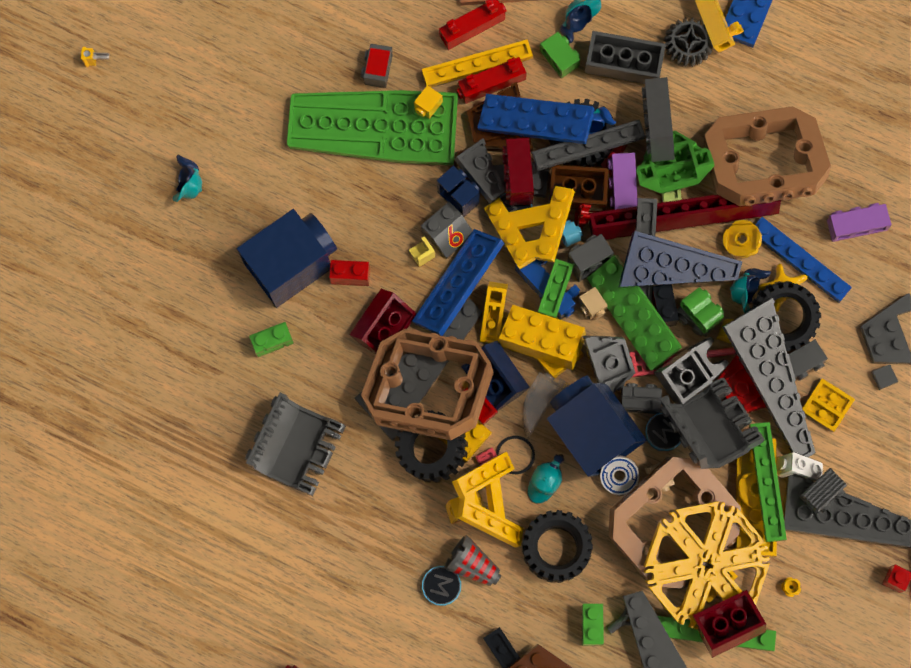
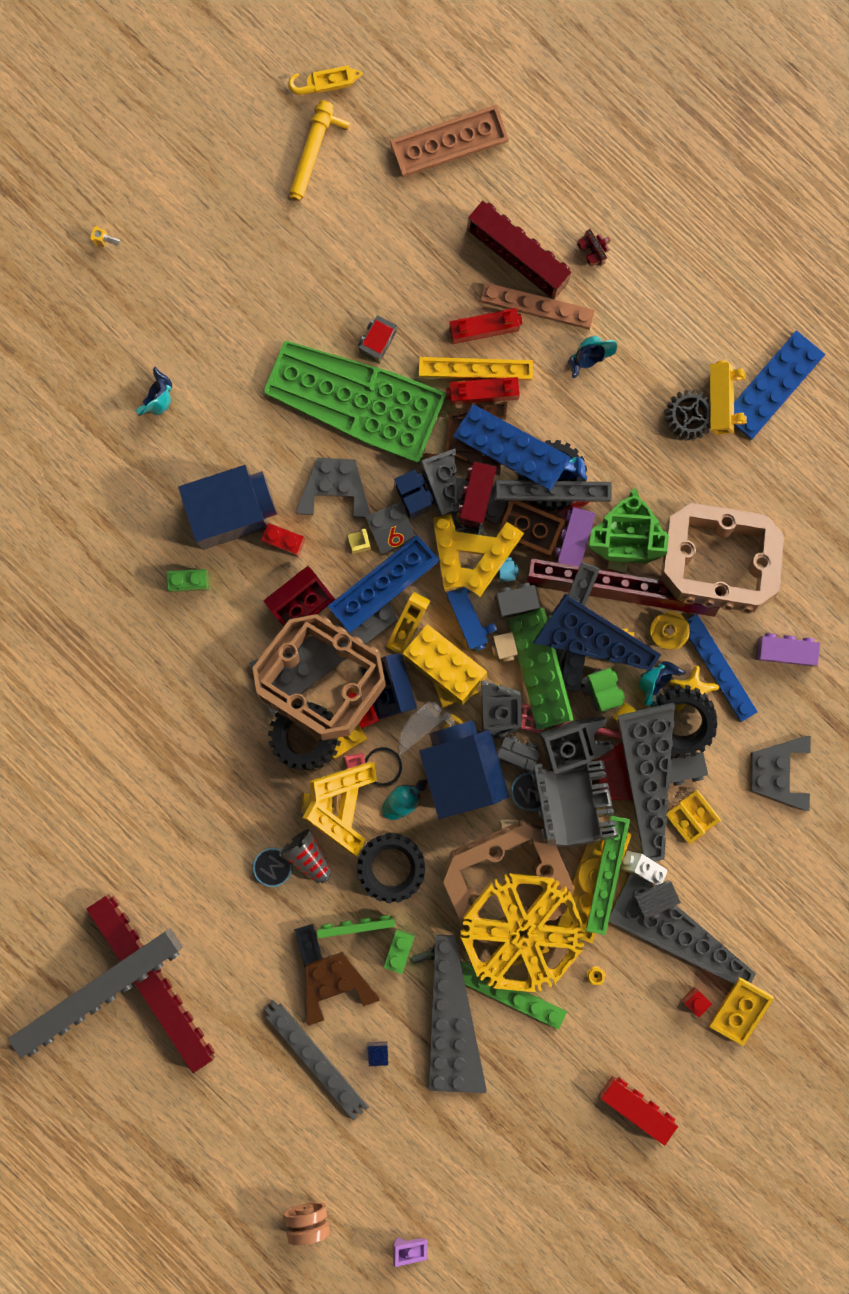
camera: 10 degrees right, 10 degrees up
dark grey hinge [245,392,346,496] -> none
yellow brick [414,85,443,119] -> none
bright green plate [538,259,574,318] -> none
bright green brick [540,32,580,79] -> none
red plate [574,204,591,229] -> none
dark grey brick [585,31,666,84] -> none
white tile [600,455,639,495] -> none
dark grey brick [642,77,675,162] -> none
dark red slope [693,590,767,658] -> none
dark grey tile [871,364,898,390] -> none
none -> dark grey wing [296,458,371,518]
none -> bright green plate [317,914,395,938]

